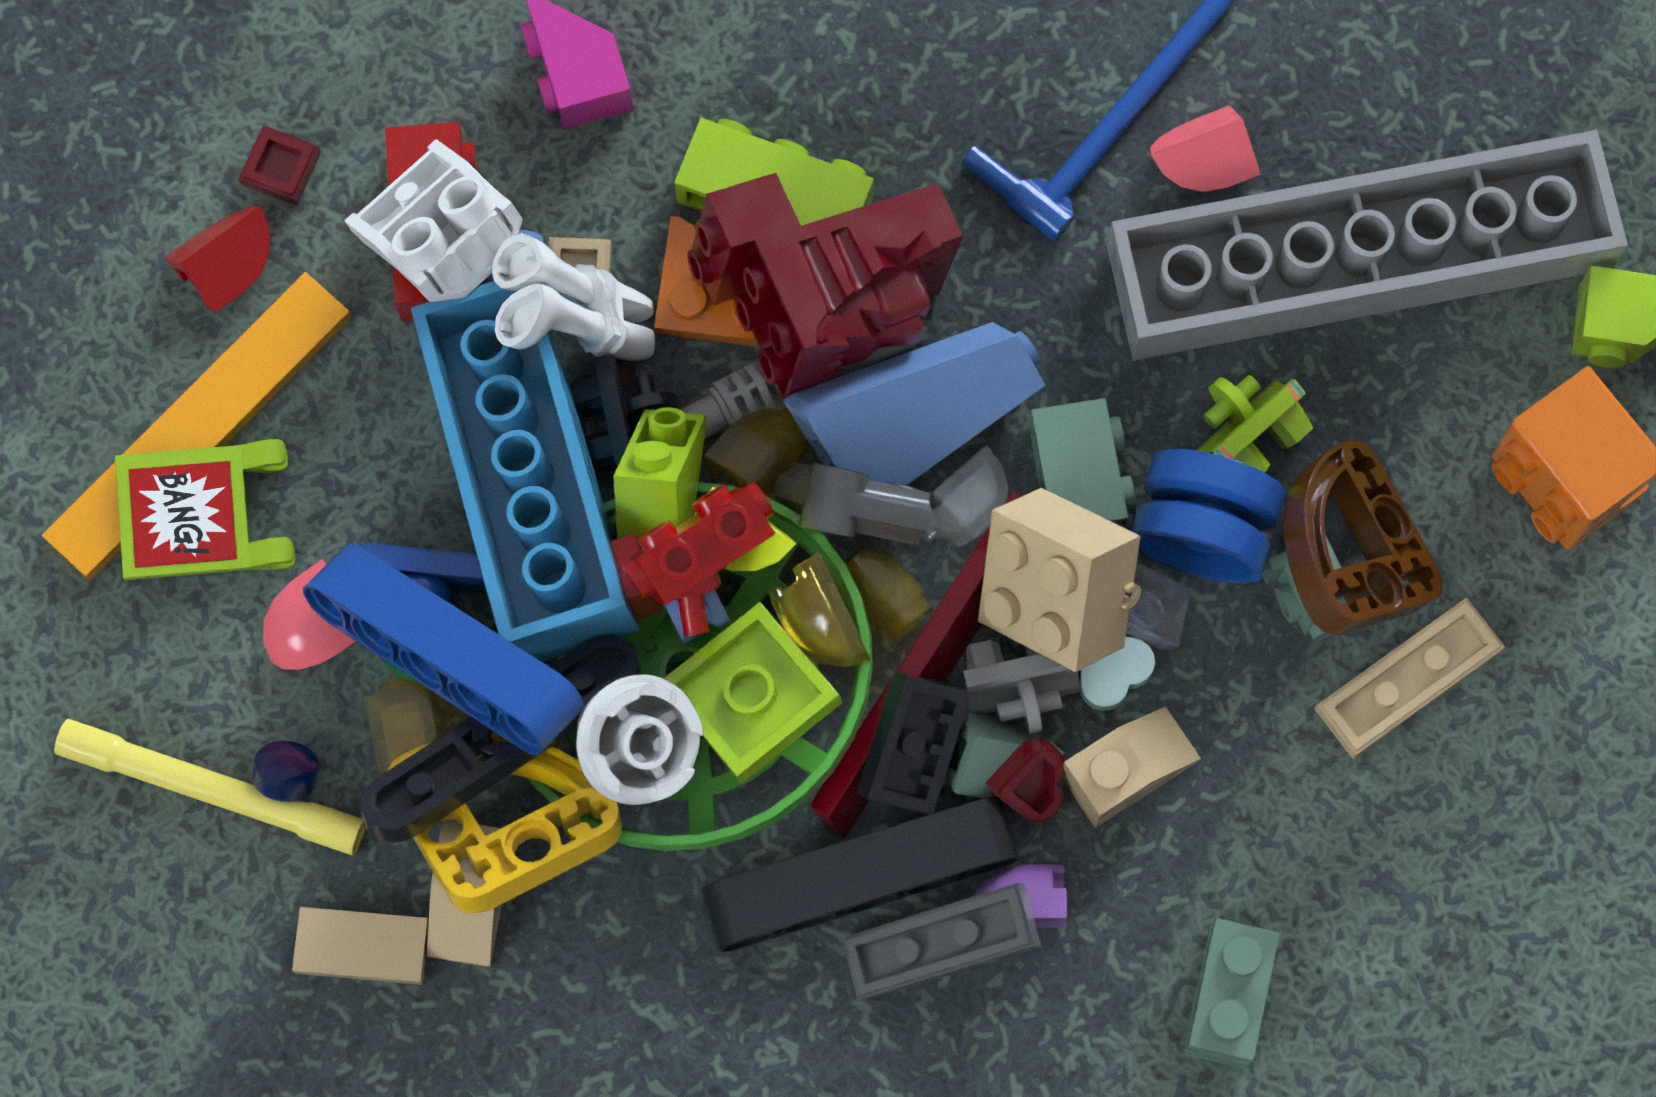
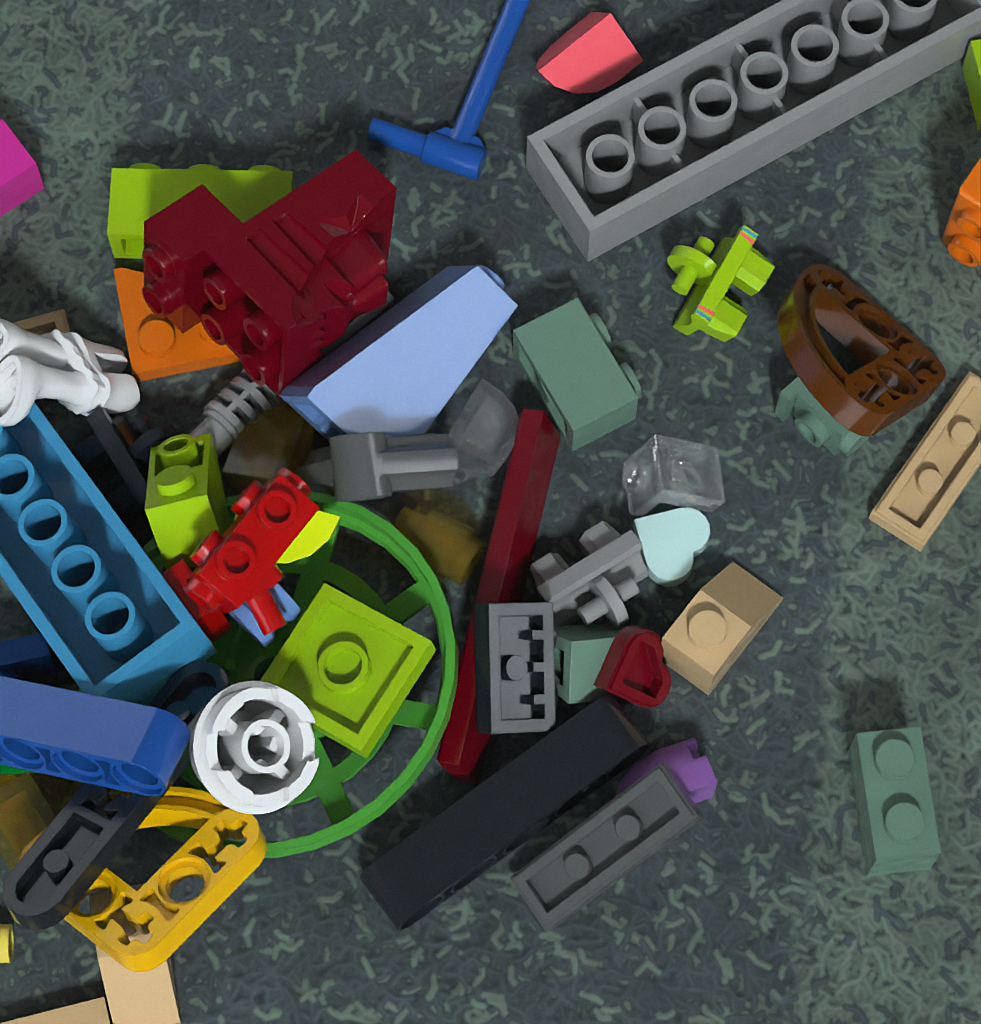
camera: 20 degrees left, 5 degrees down
clear yellow brick [771,552,871,667] -> none
tan brick [978,488,1141,672] -> none
blue wheel [1131,449,1286,584] -> none

